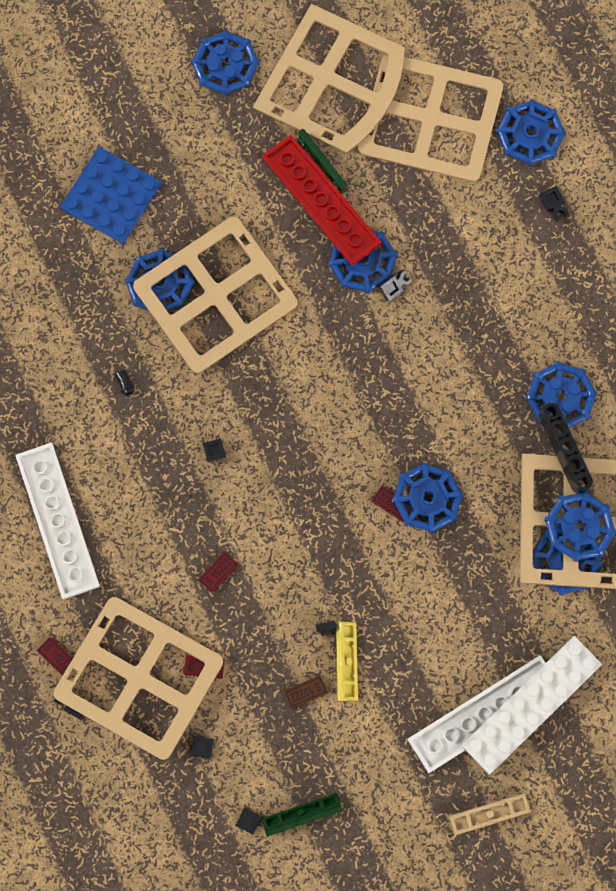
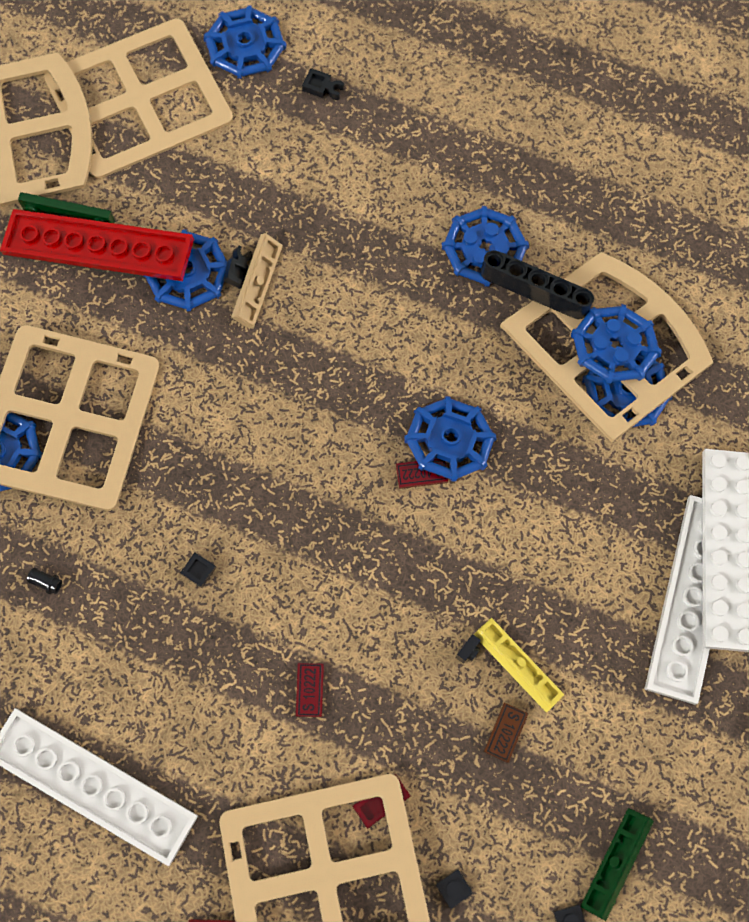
camera: 50 degrees left, 5 degrees down
none -> tan plate [231,233,283,328]

